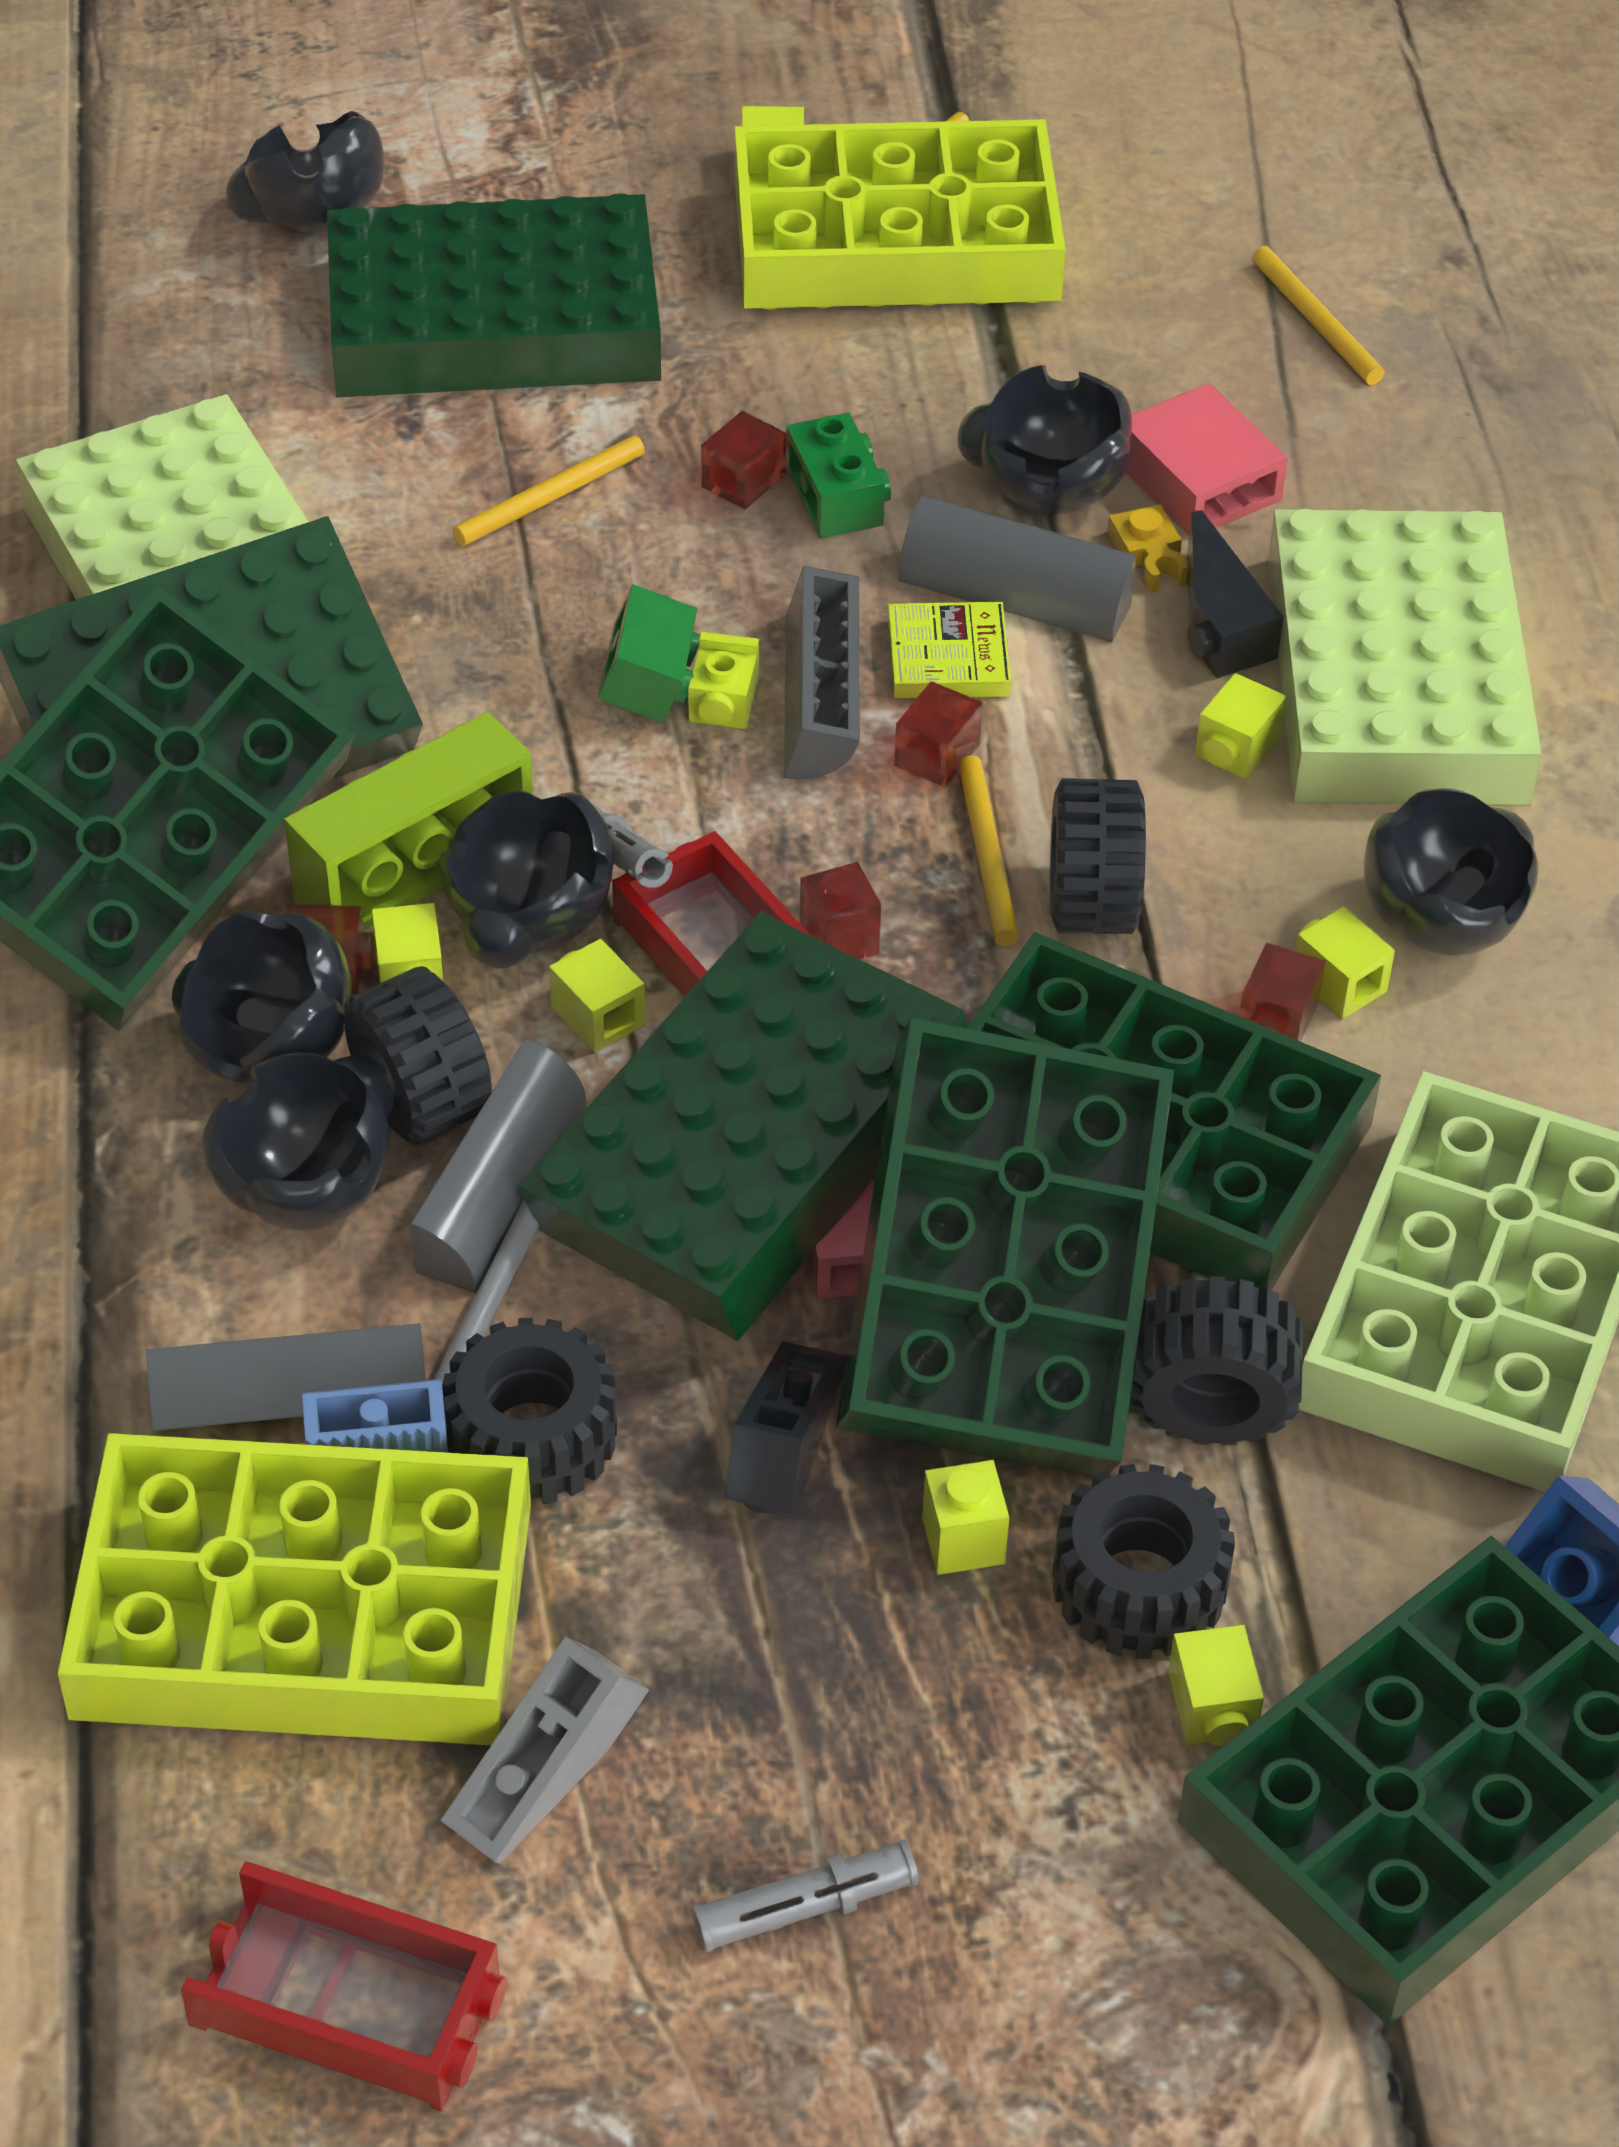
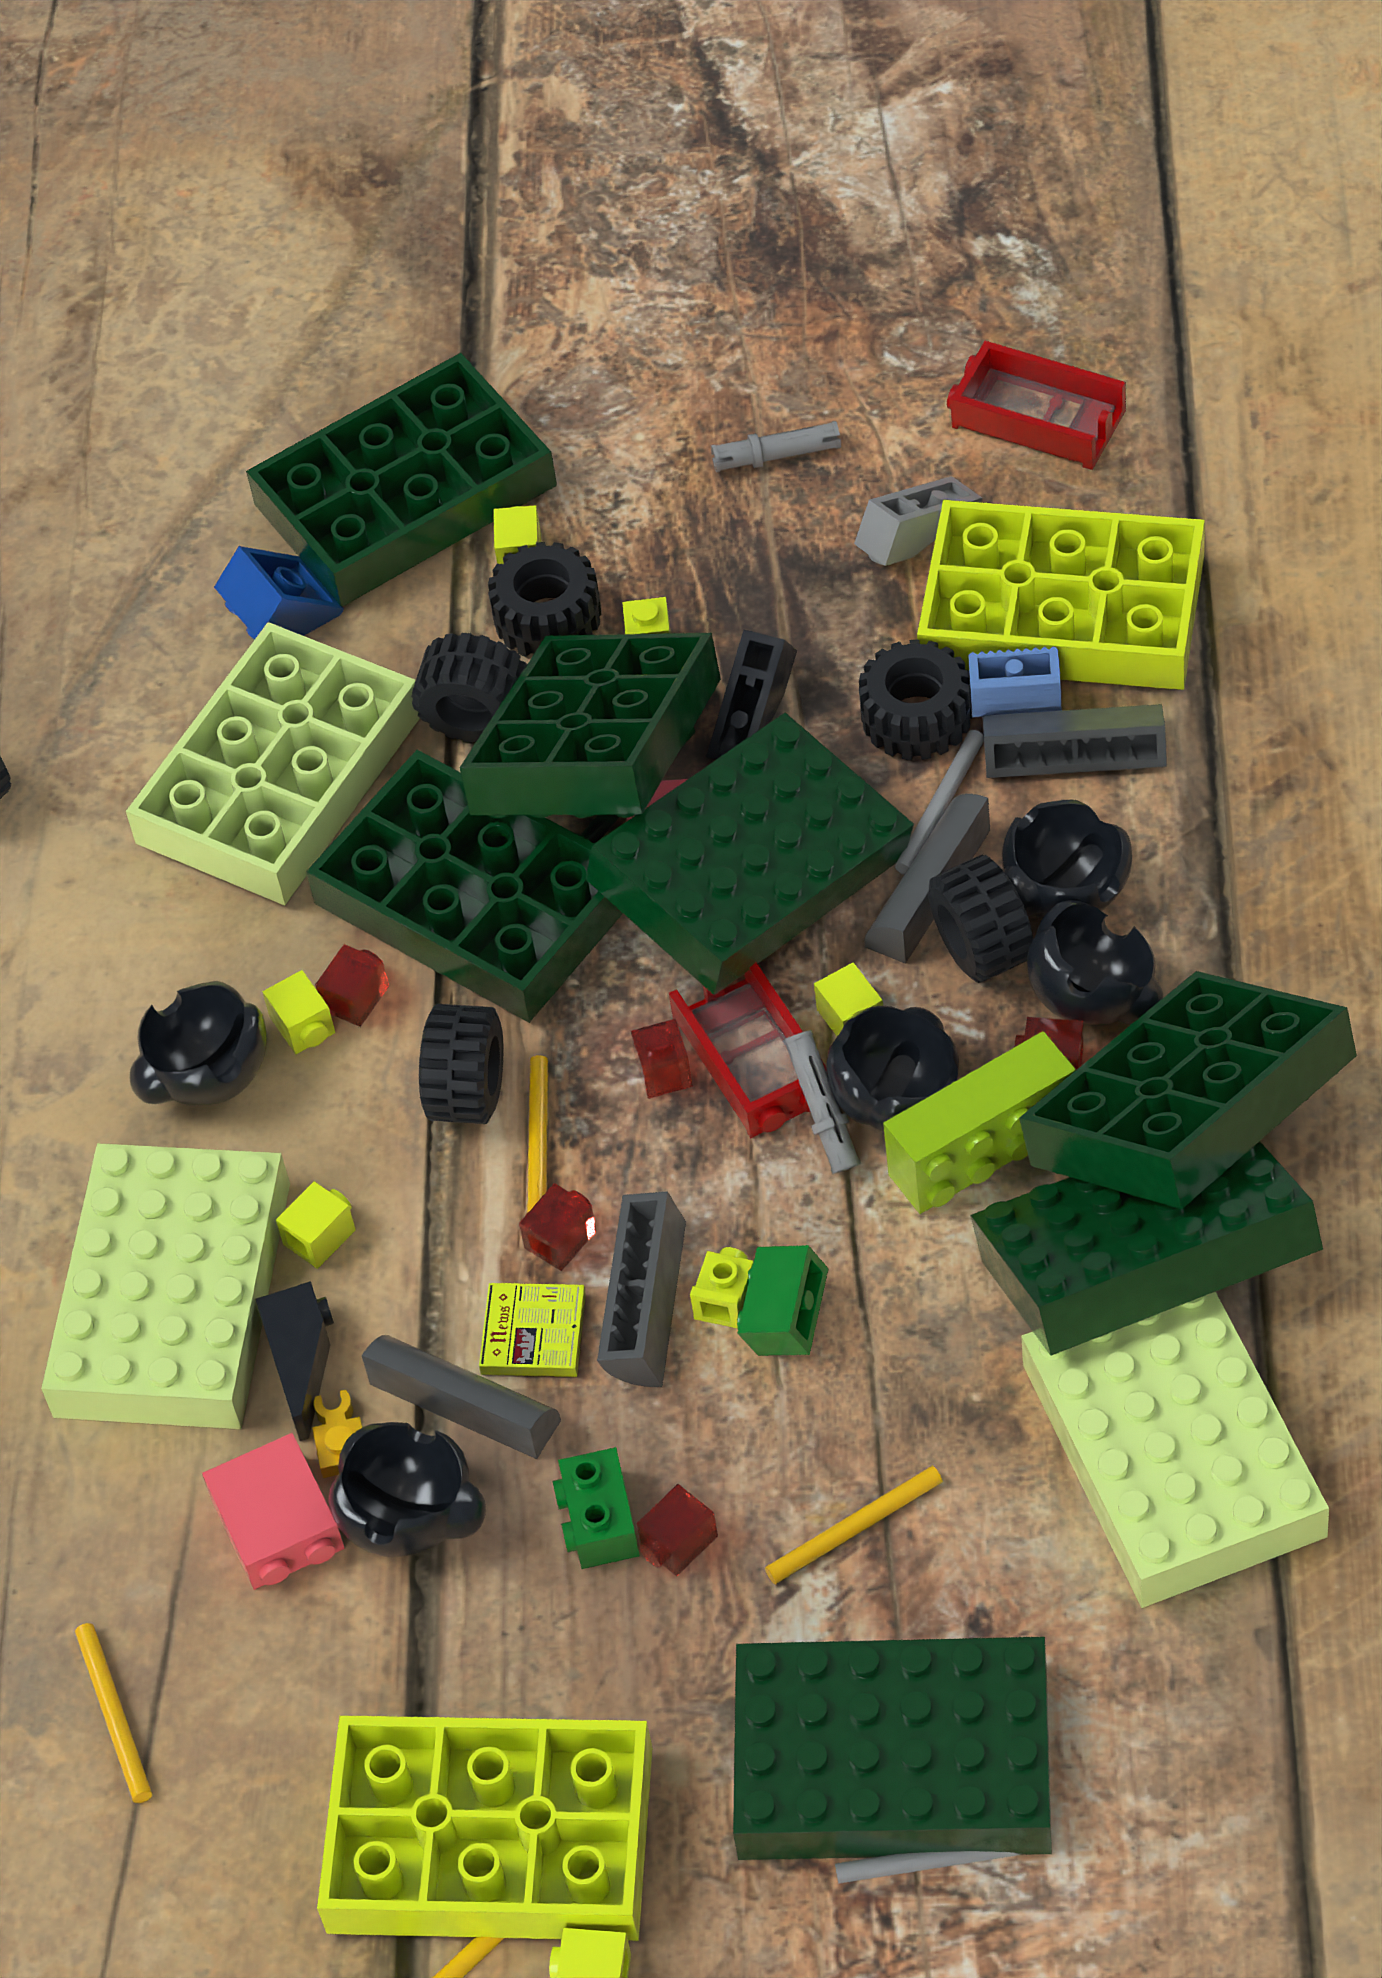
camera: 165 degrees left, 5 degrees up
black piece [226,111,385,232] -> none
neon yellow brick [372,903,443,983] -> none

